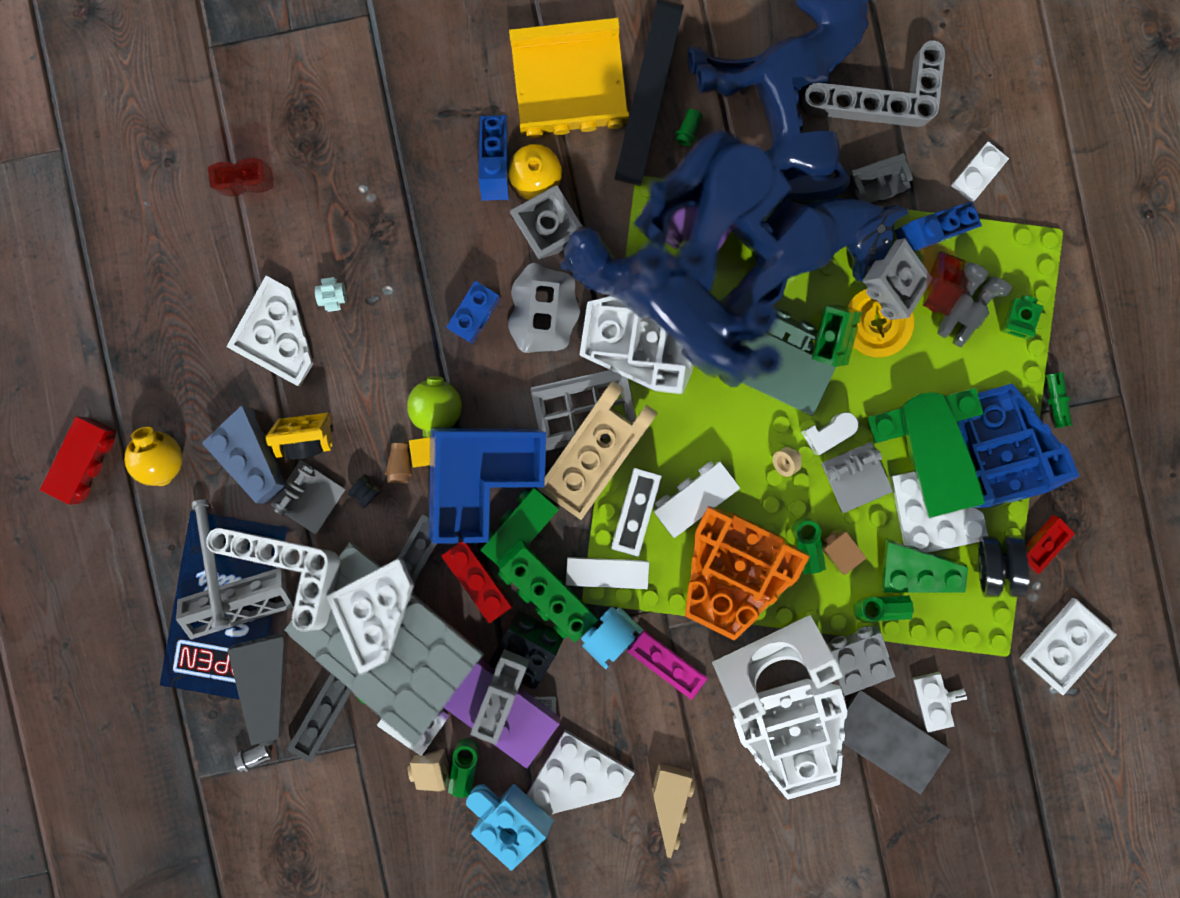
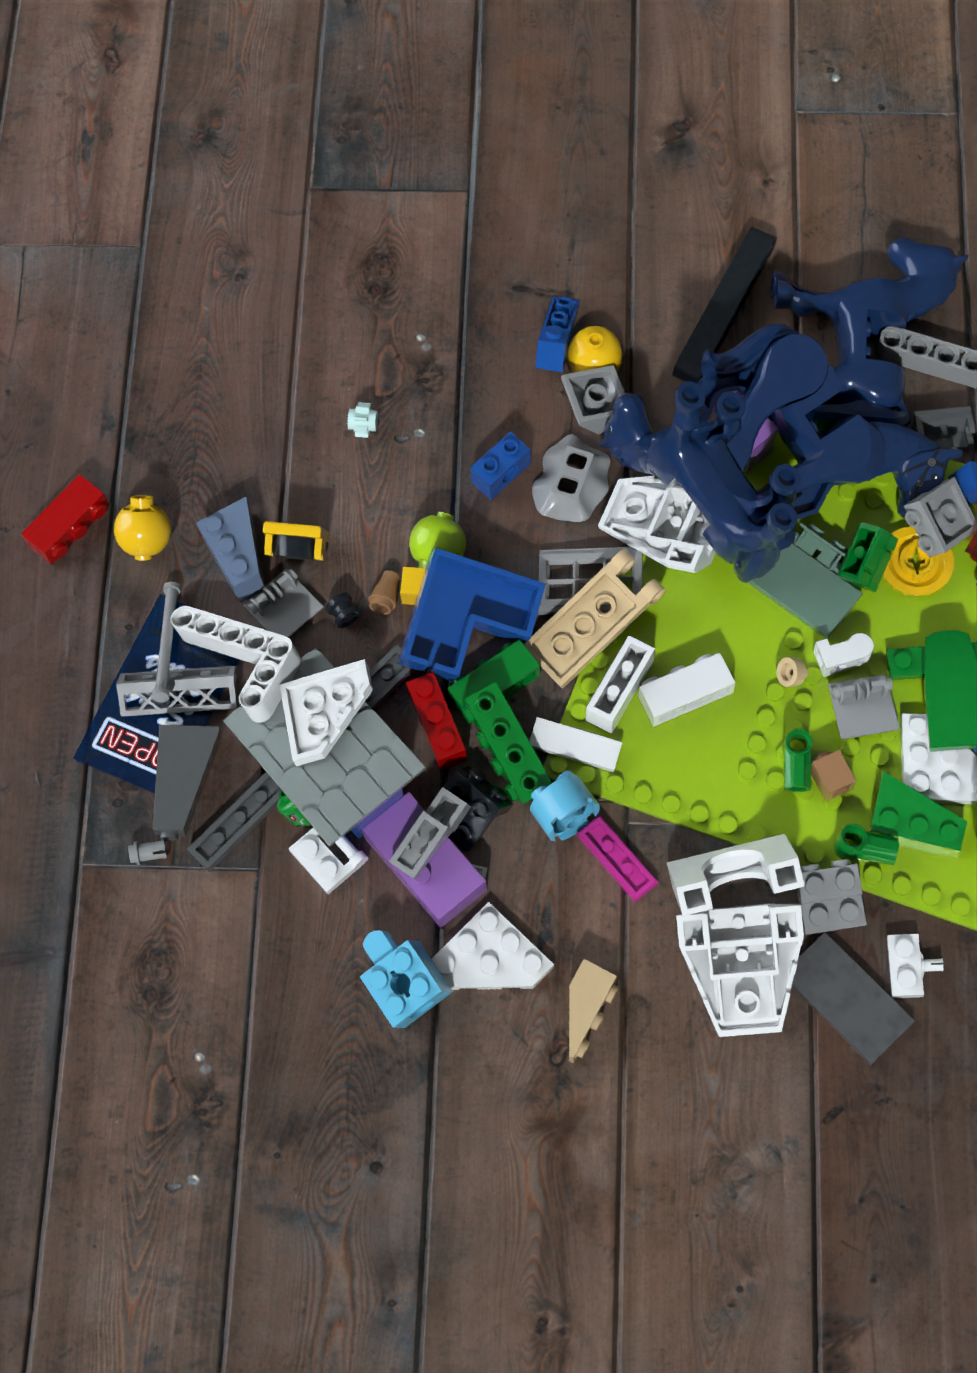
camera: 25 degrees right, 20 degrees down
clear red brick [207,158,274,196] -> none
white plate [226,276,313,387] -> none
tan slope [408,749,451,791] -> none
green piece [448,738,479,798] -> none
yellow panel [509,18,629,138] -> none
orange wedge [685,506,809,641] -> none

